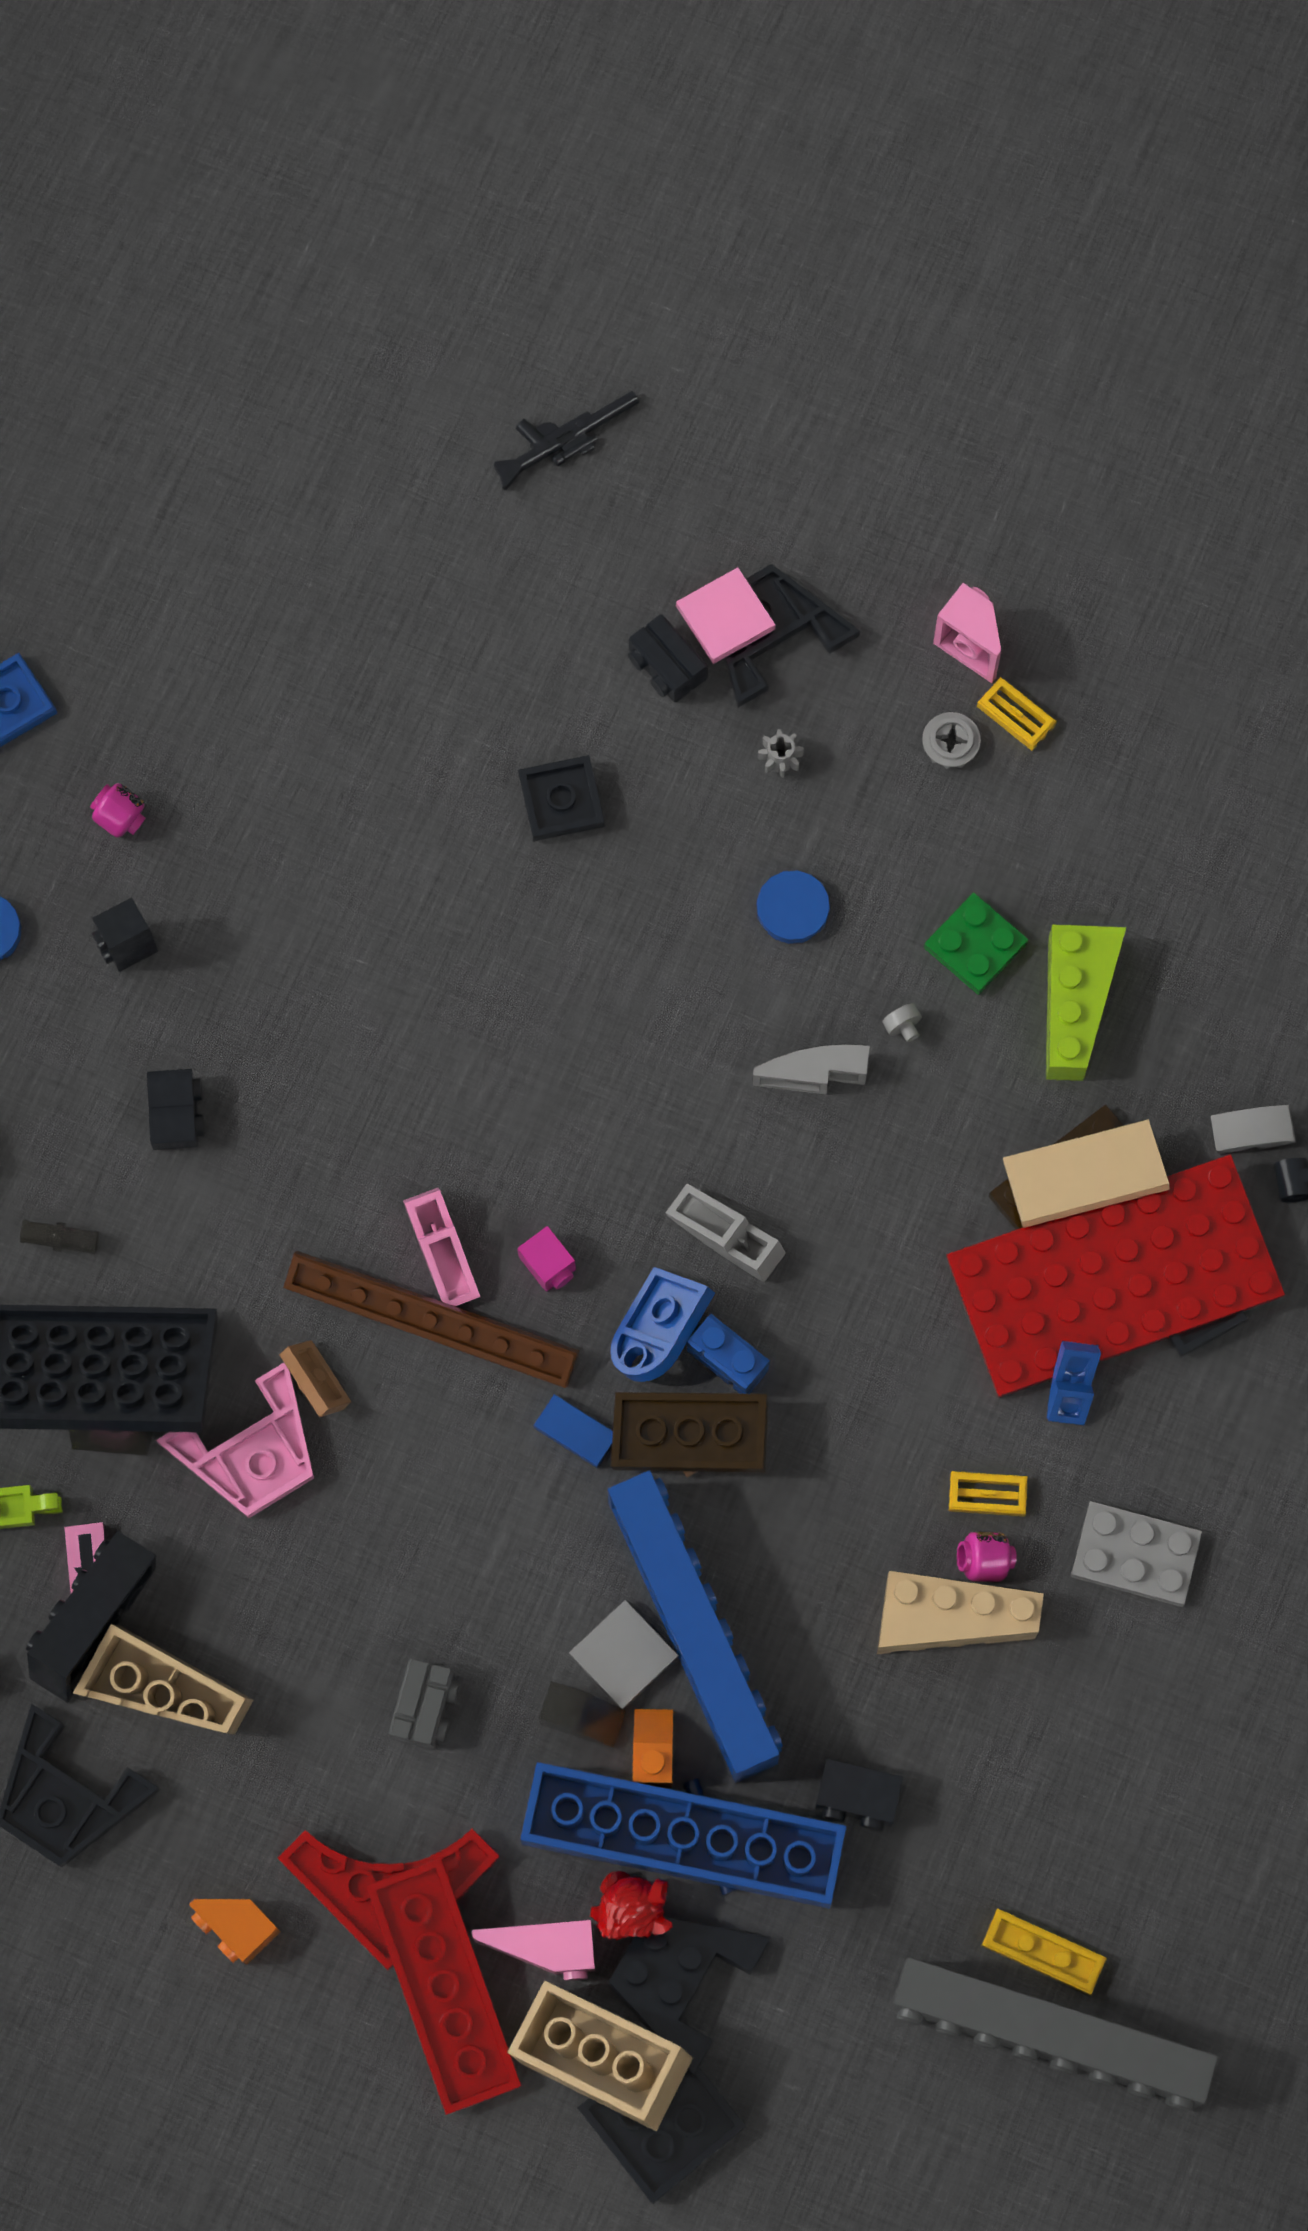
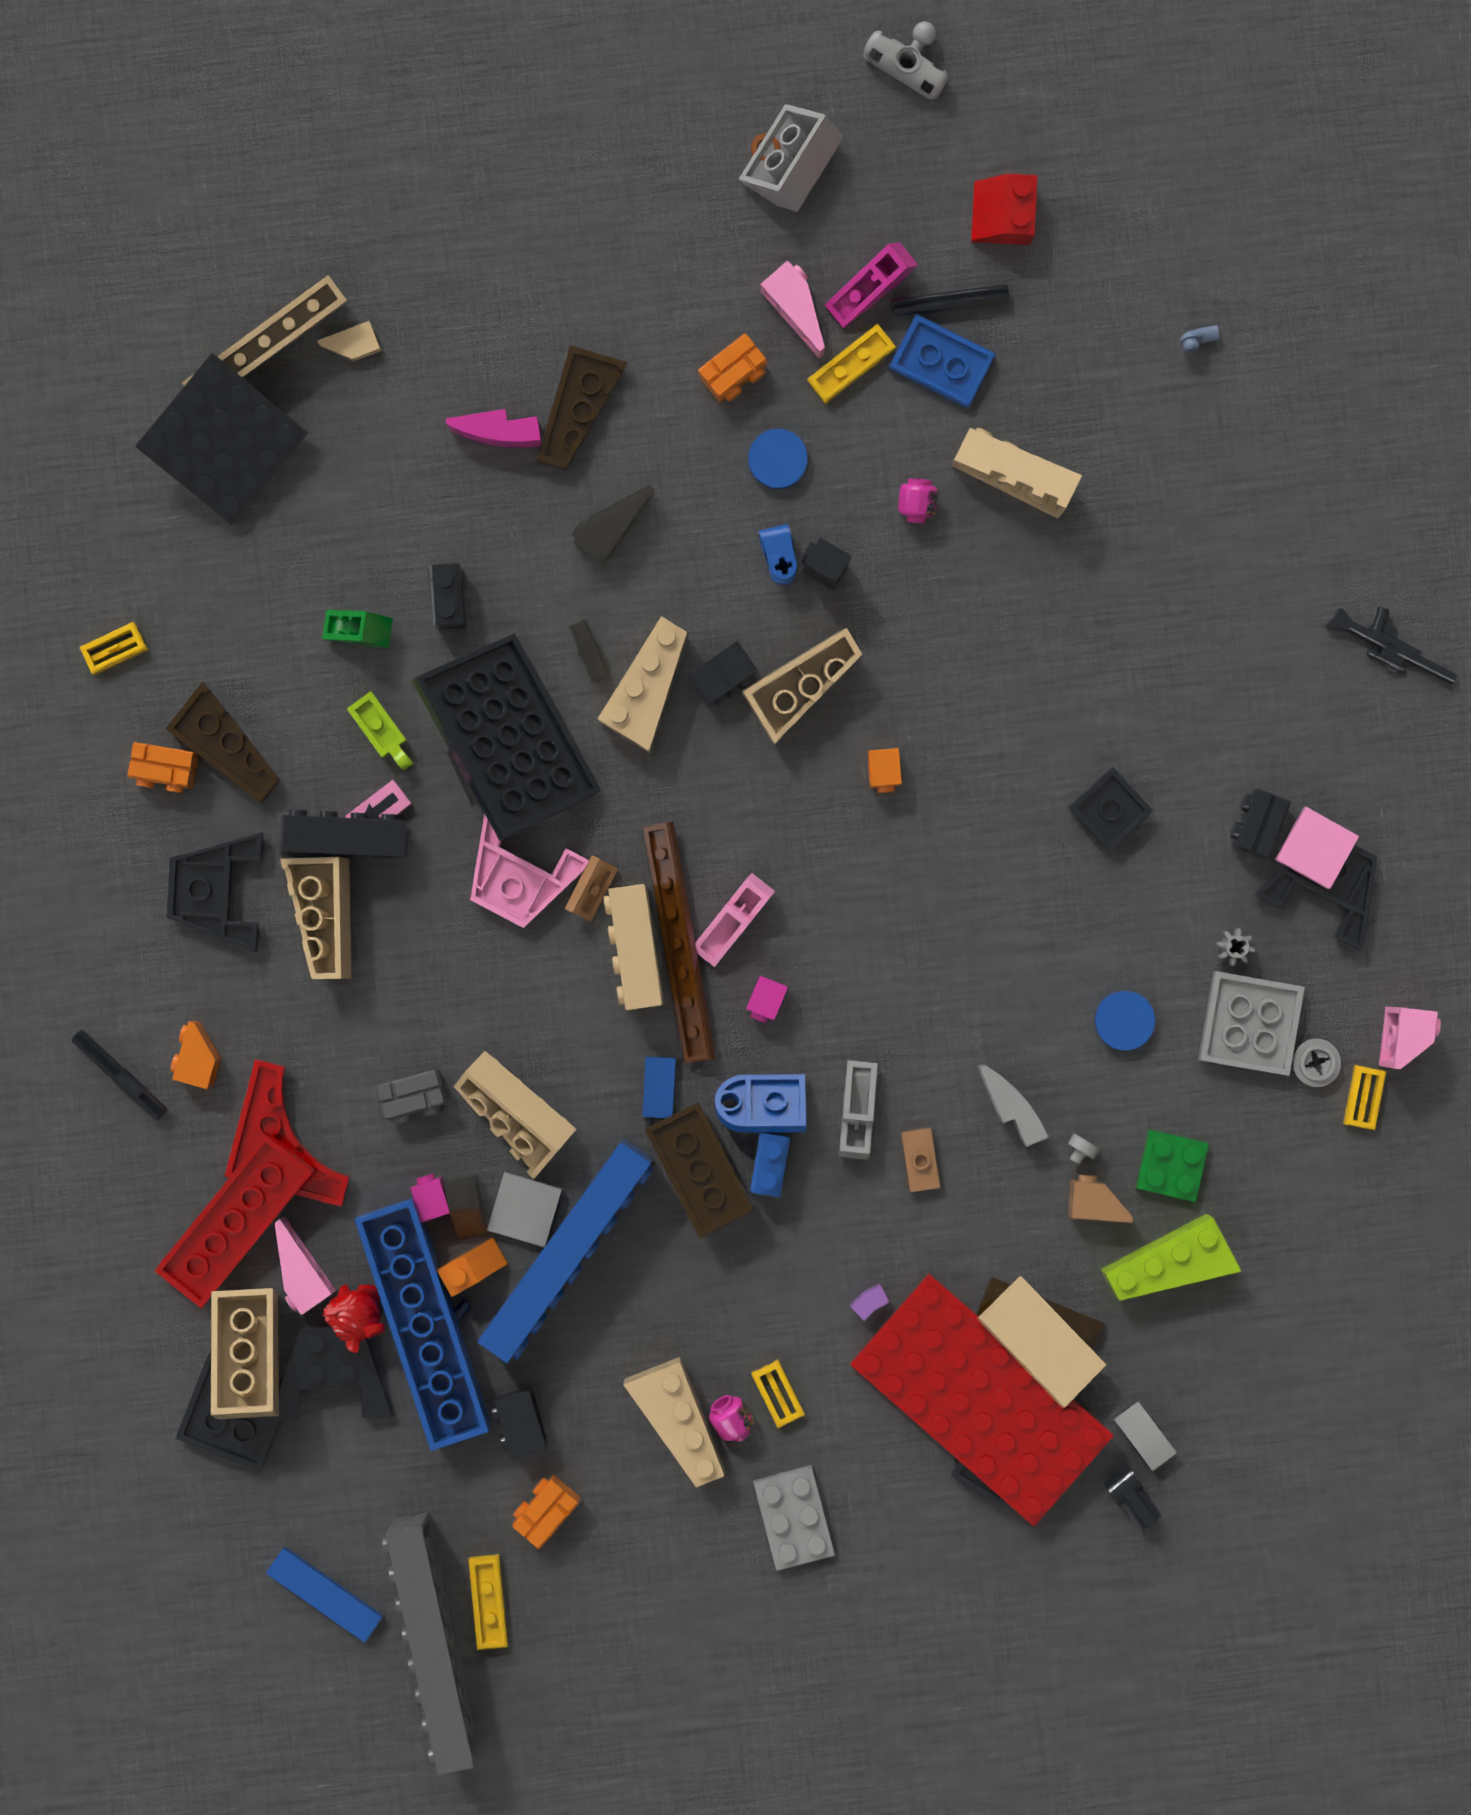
camera: 60 degrees right, 15 degrees up
blue slope [1047,1341,1101,1425] -> none
none -> black axle [71,1030,167,1120]
none -> blue tile [266,1546,383,1643]
none -> dark pink brick [410,1173,453,1222]
none -> tan wedge [454,1051,576,1180]
none -> orange brick [512,1475,580,1550]
none -> tan wedge [598,616,688,753]
none -> tan brick [604,884,664,1010]
none -> tan wedge [741,628,862,744]
none -> blue piece [758,524,797,585]
none -> medium lavender piece [850,1283,889,1321]
none -> orange brick [867,748,902,793]
none -> medium nougat plate [901,1127,940,1192]
none -> tan wedge [951,428,1082,519]
none -> medium nougat slope [1068,1175,1133,1223]
none -> sand blue arm [1180,325,1219,353]
none -> light grey plate [1198,971,1305,1076]

